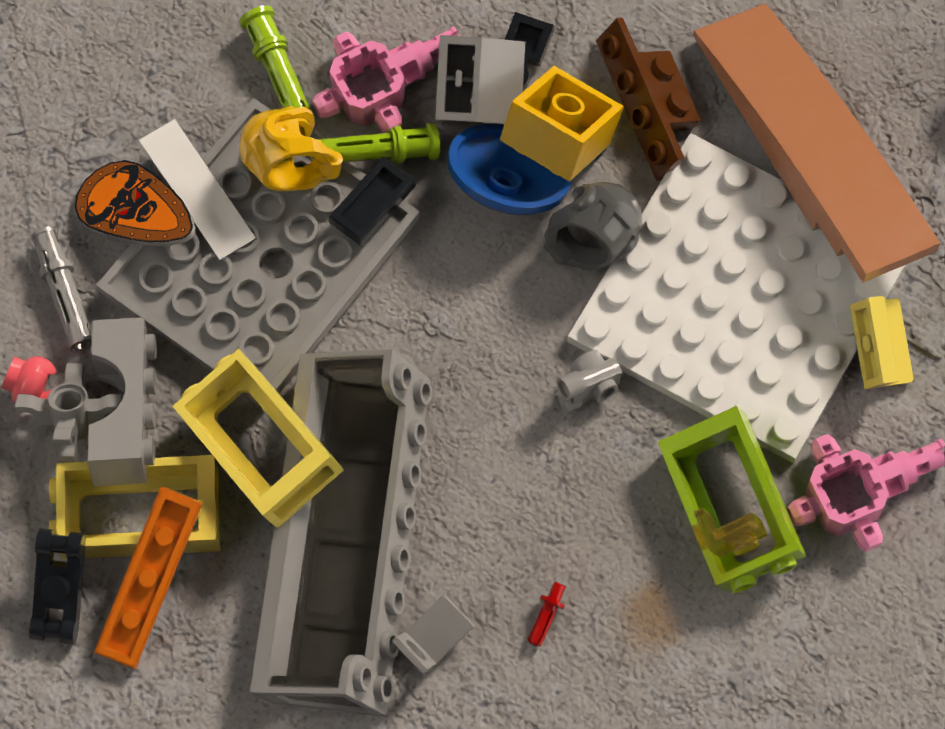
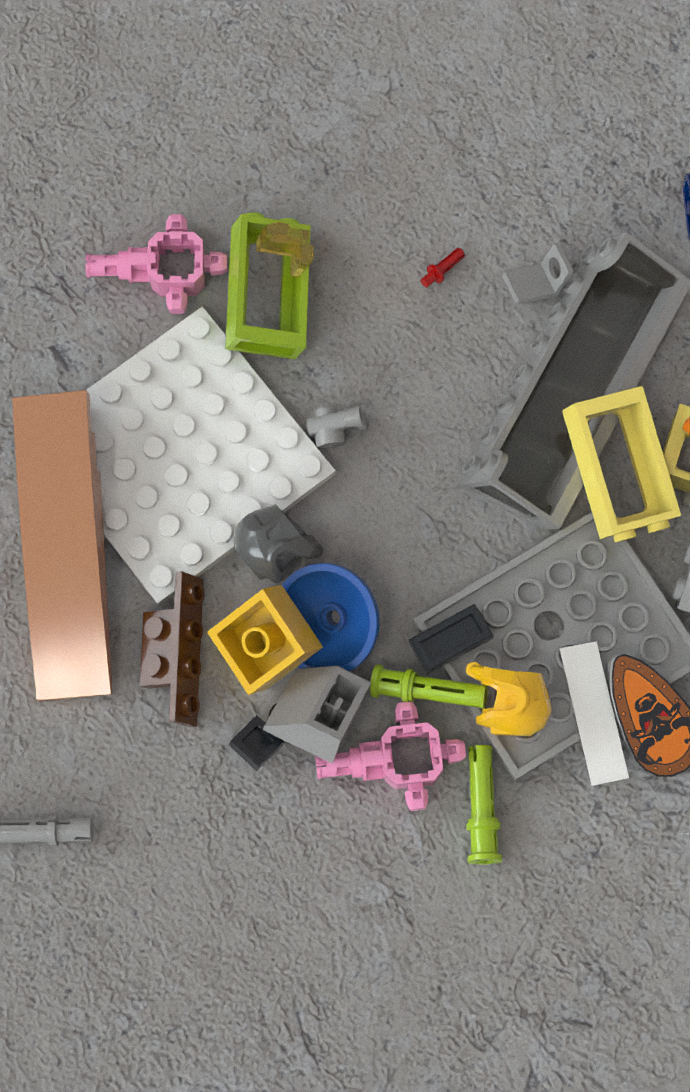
camera: 160 degrees left, 5 degrees up
light yellow panel [850,296,914,389] -> none

